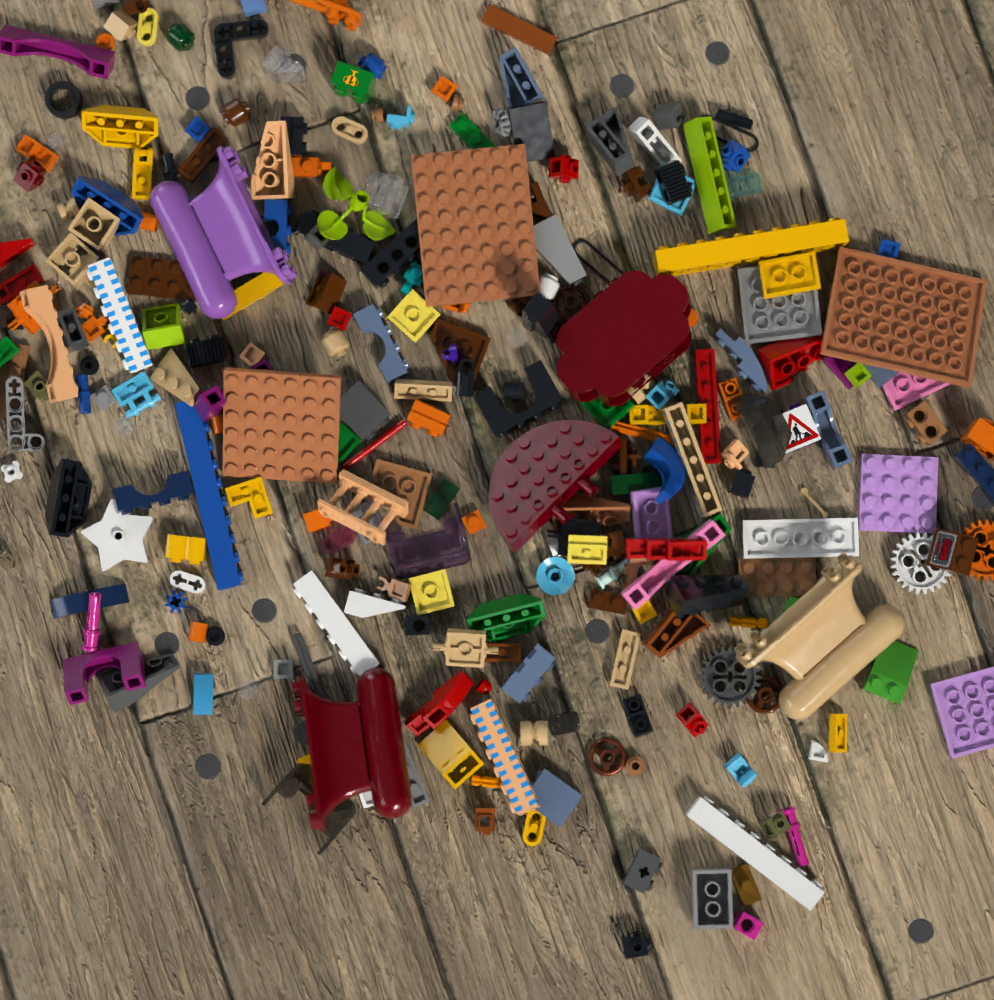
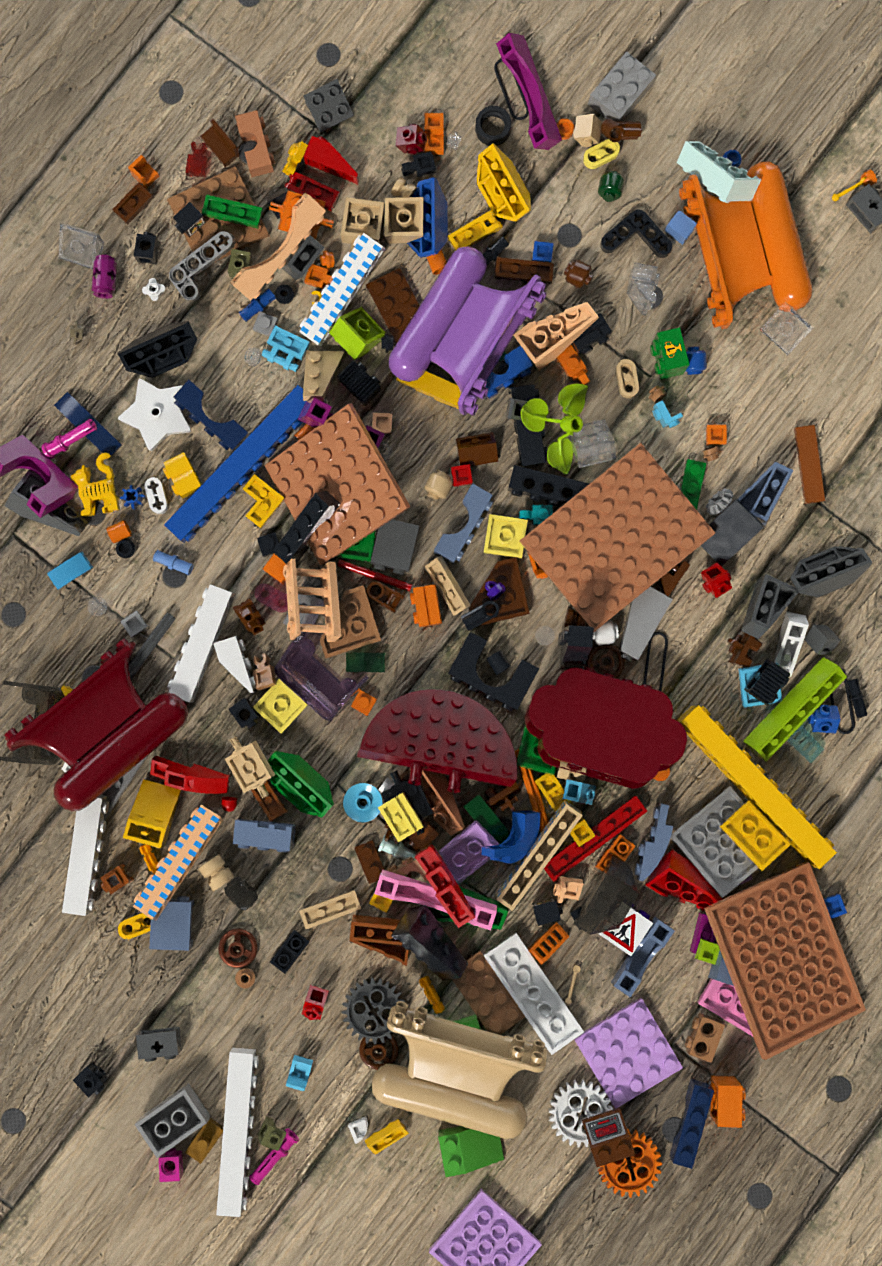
camera: 60 degrees right, 0 degrees up
none -> white brick [62,795,109,916]
none -> yellow animal [71,452,120,517]
none -> medium blue pin [153,550,194,576]
none -> black plate [257,532,279,557]
none -> black arch [273,491,340,564]
none -> clear plate [301,568,322,588]
none -> reddish brown piece [367,581,405,613]
none -> black plate [401,152,436,177]
none -> black piece [494,59,529,120]
none -> orange slope [528,922,570,965]
none -> dark grey wedge [790,546,872,598]

